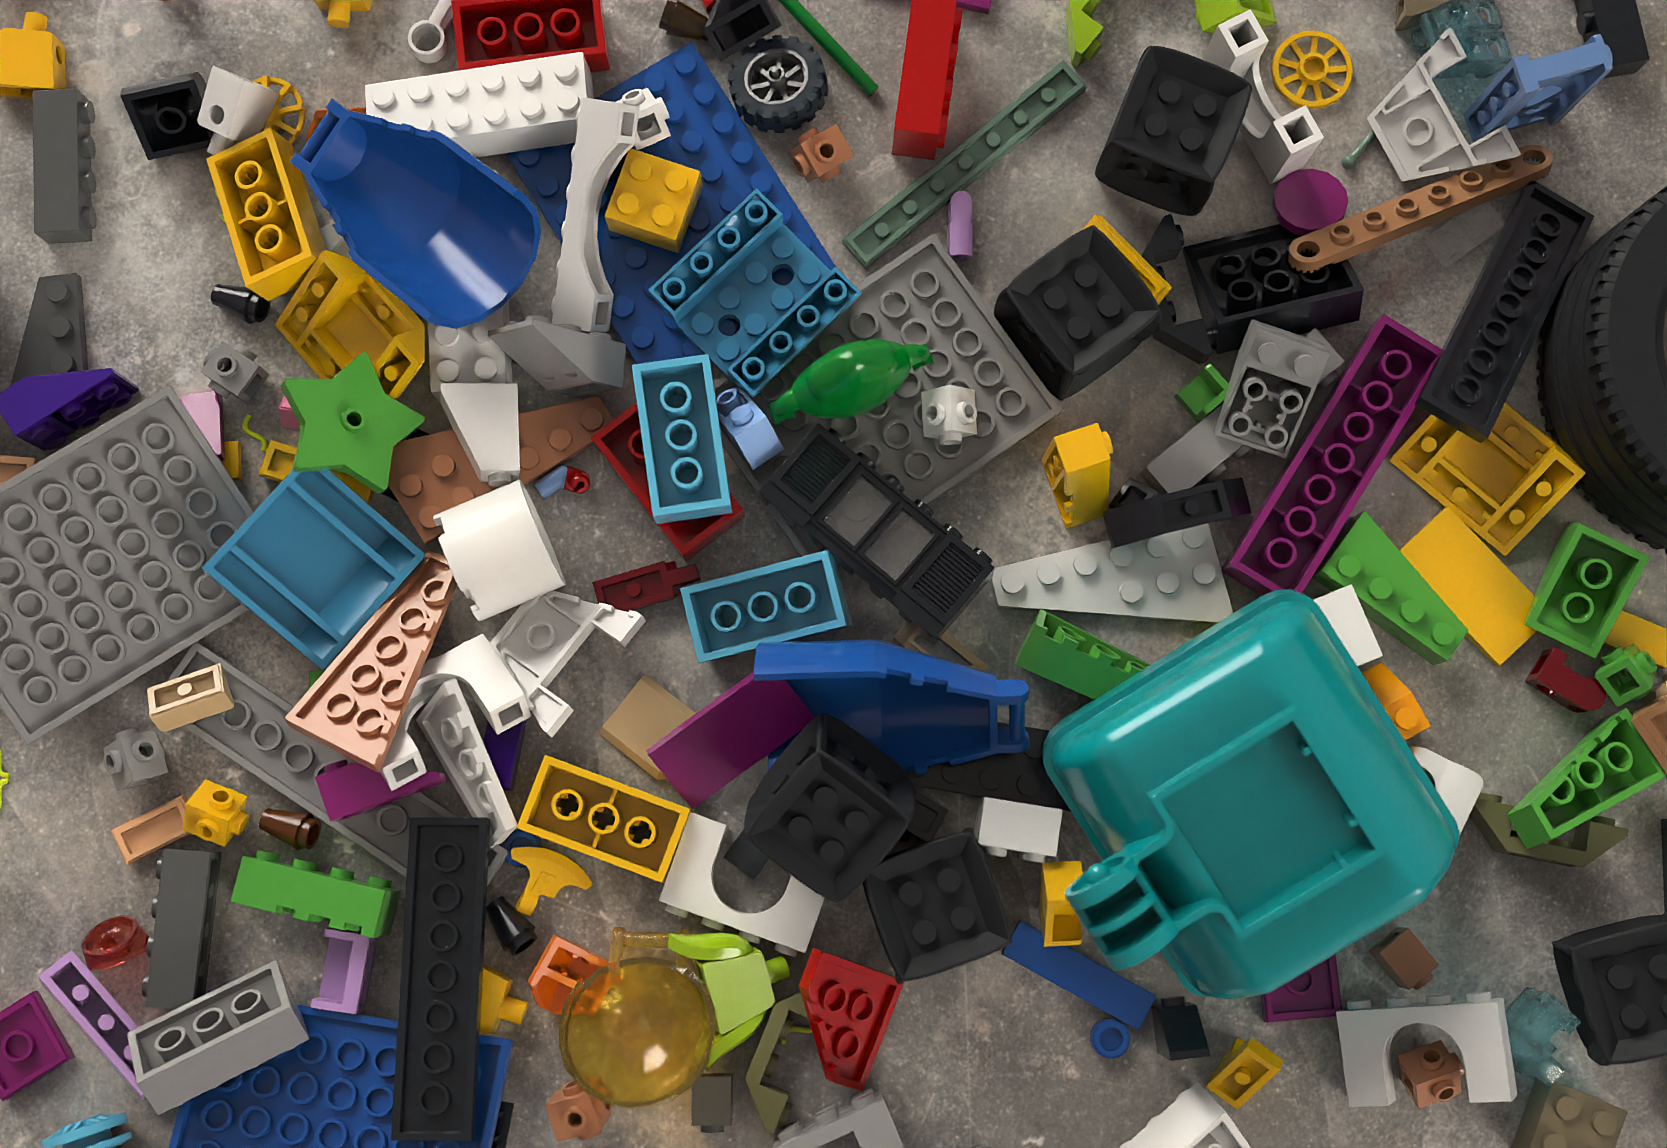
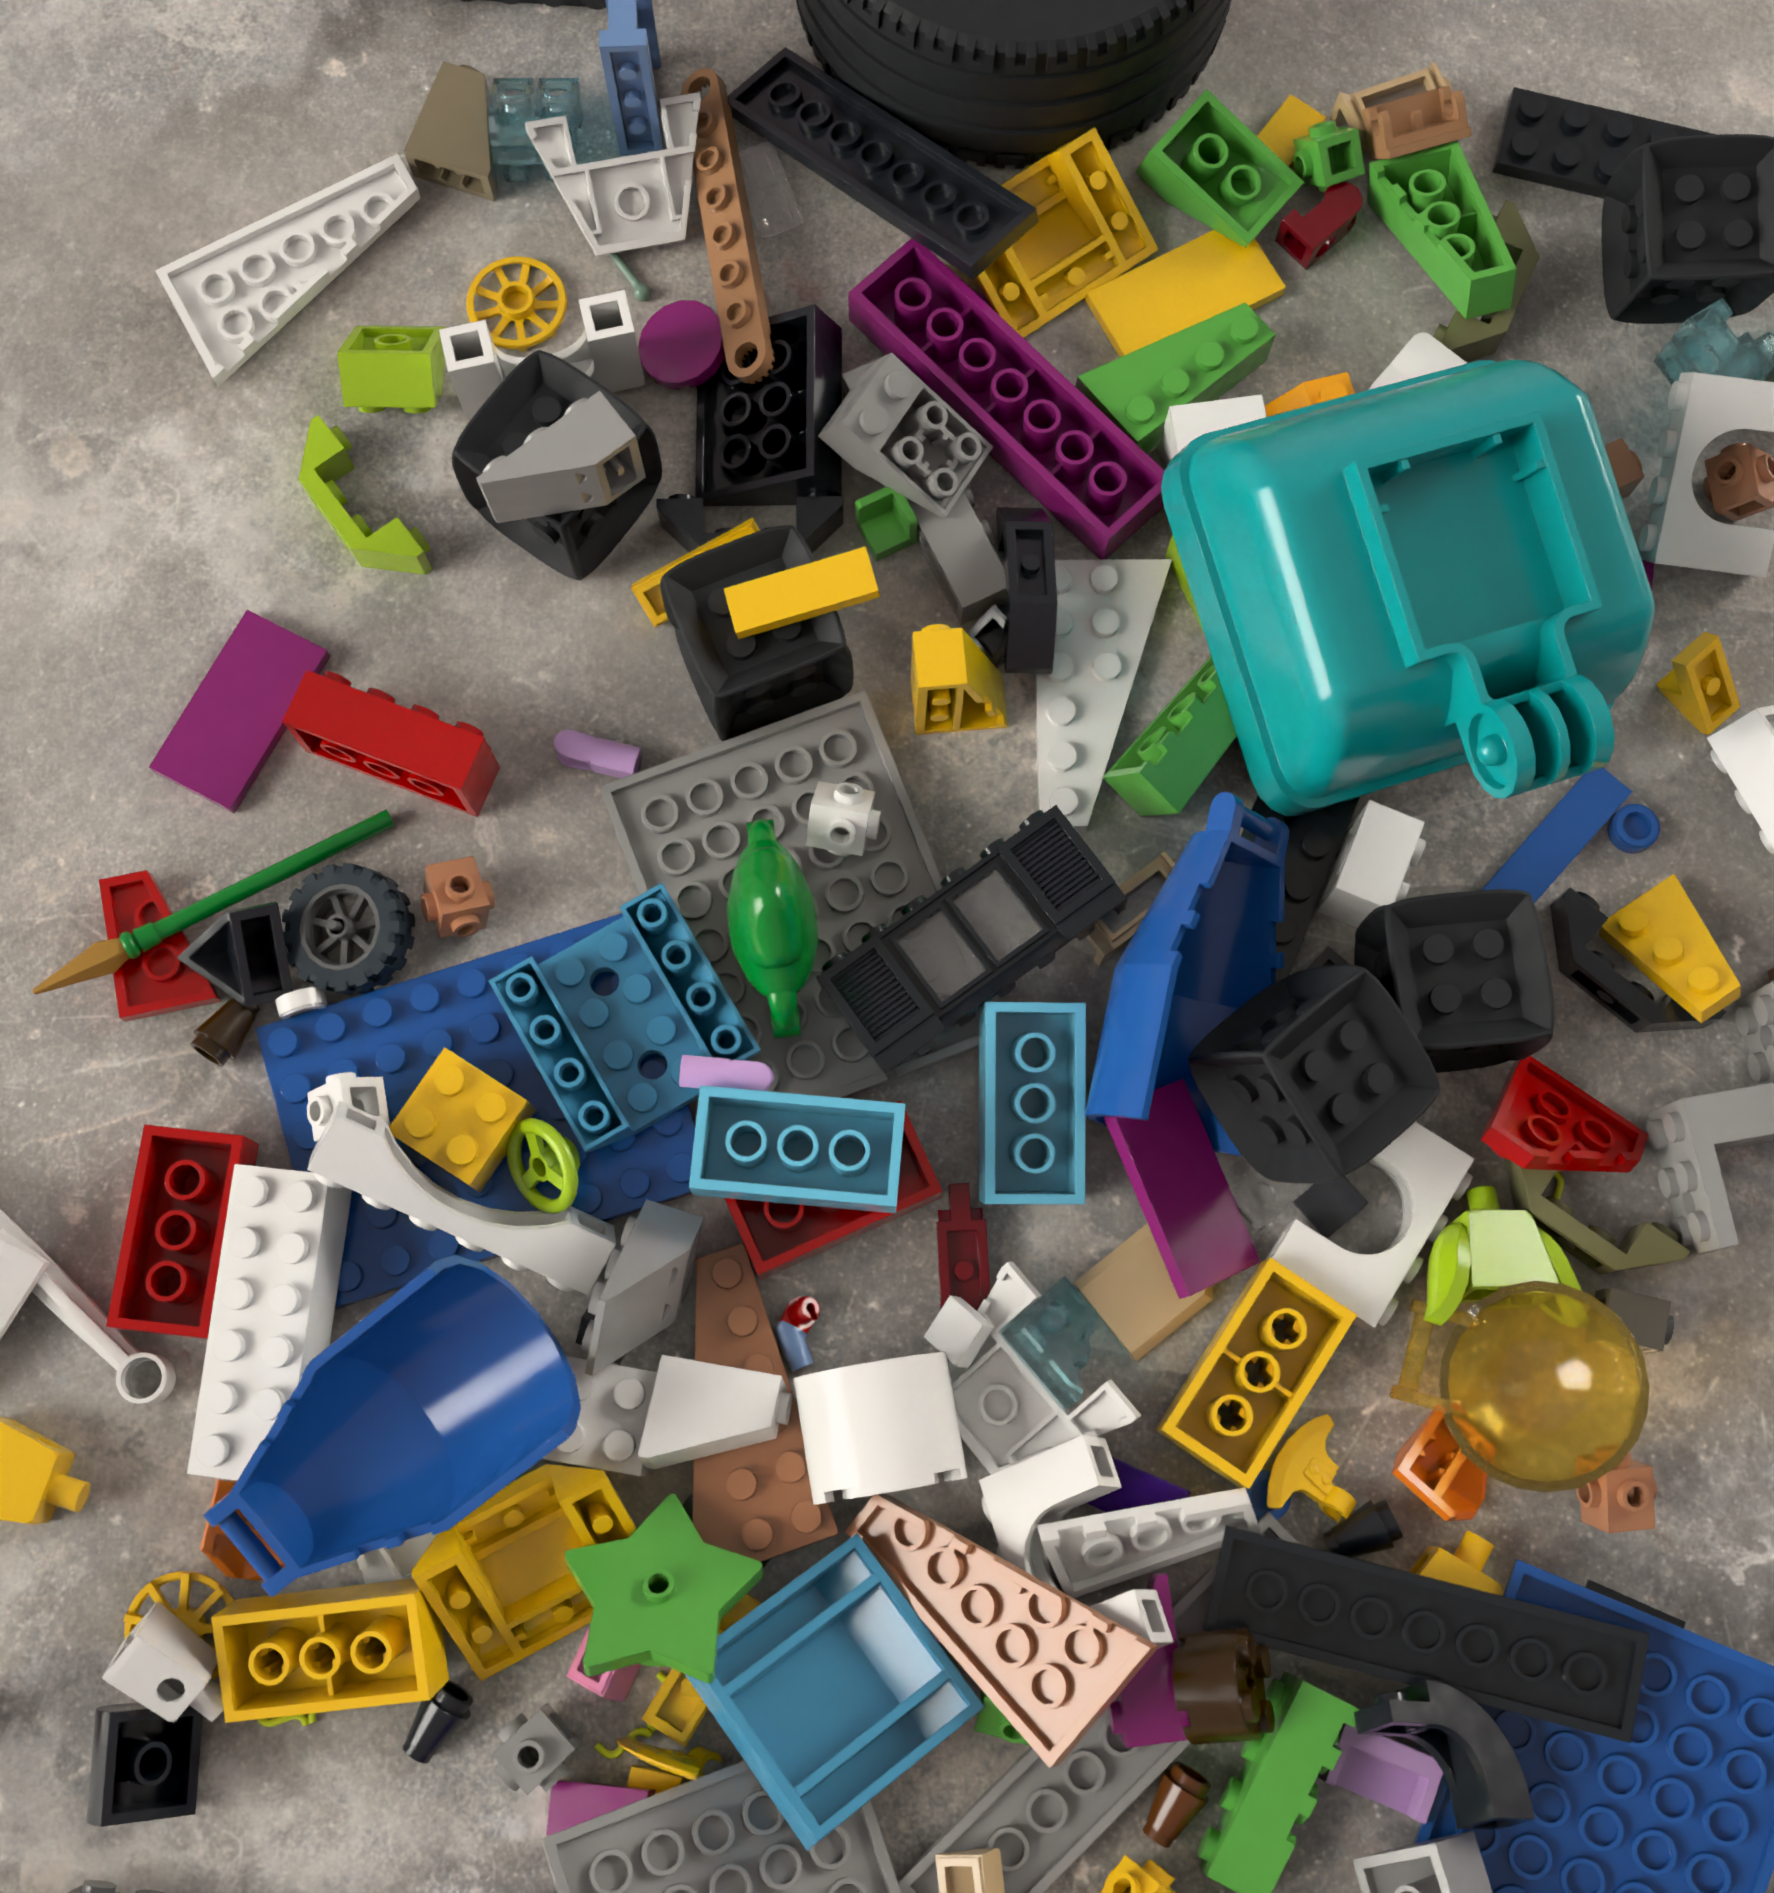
camera: 75 degrees left, 5 degrees down
light blue slope [716,386,785,470] -> none
sand green tile [842,60,1087,270] -> none
yellow panel [1038,860,1083,947] -> none
black slope [1151,996,1210,1061] -> none
none -> white tile [275,987,328,1020]
none -> light grey slope [476,391,646,523]
none -> lime piece [506,1118,580,1214]
none -> yellow piece [616,1737,722,1781]
none -> lavender bar [679,1055,774,1091]
none -> yellow tile [724,546,880,639]
none -> white tile [924,1295,994,1369]
none -> clear light blue wing [1001,1276,1098,1409]
none -> dark brown brick [1172,1628,1275,1745]
none -> black arch [1354,1680,1535,1830]
none -> black slope [1550,887,1726,1033]
none -> yellow wing [1599,874,1741,1024]

